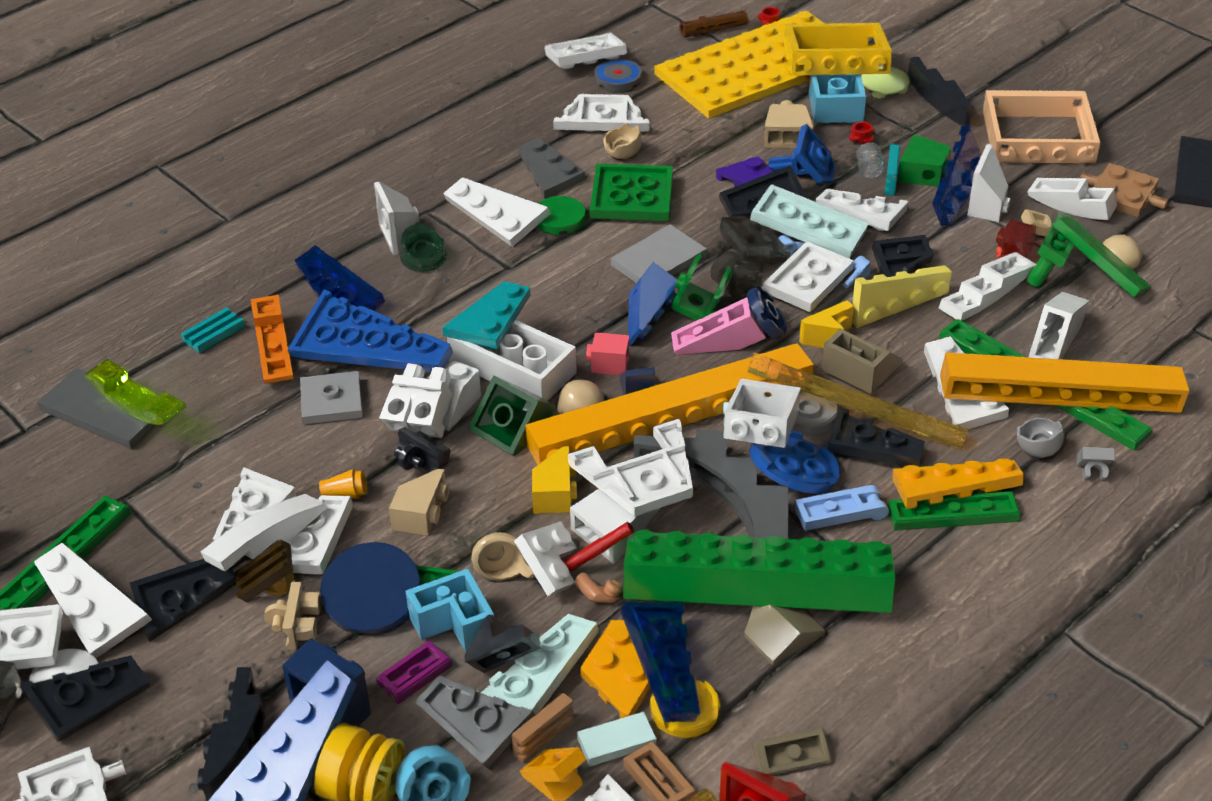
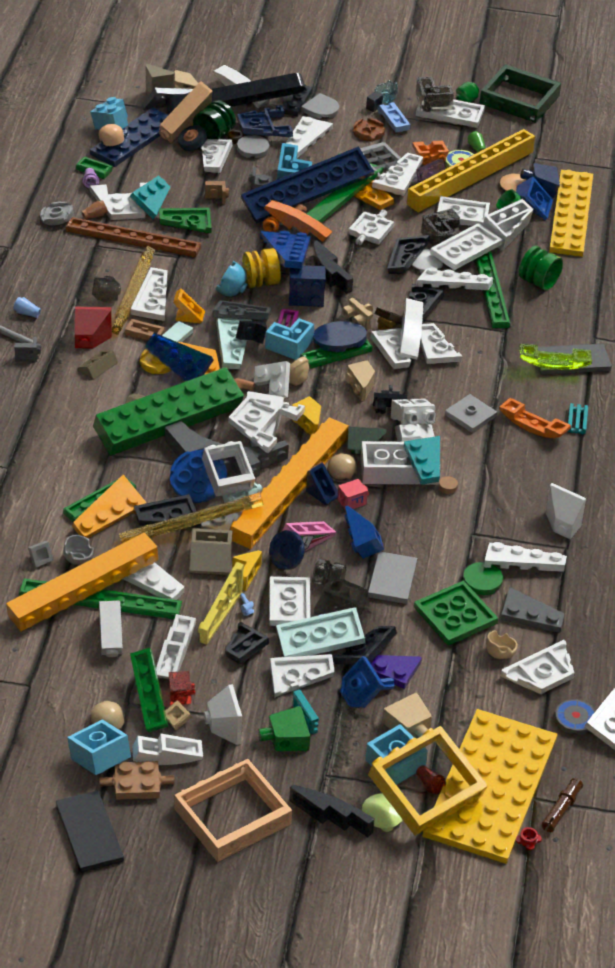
camera: 140 degrees right, 0 degrees up
blue wing [287,290,453,372] -> none
clear blue wing [294,245,385,311] -> none
light orange cone [319,468,367,499] -> none
clear green piece [400,224,448,272] -> none
medium nougat tile [512,693,574,764] -> none
red piece [563,521,634,573] -> none
green piece [672,253,732,321] -> none
light blue plate [794,485,889,531] -> none
light blue hand [843,256,871,288] -> none
red plate [849,121,875,144] -> none
clear wheel [856,143,884,179] -> none
clear blue wing [932,125,982,226] -> none
green tile [1053,216,1152,297] -> none
none -> medium azure brick [67,719,131,775]

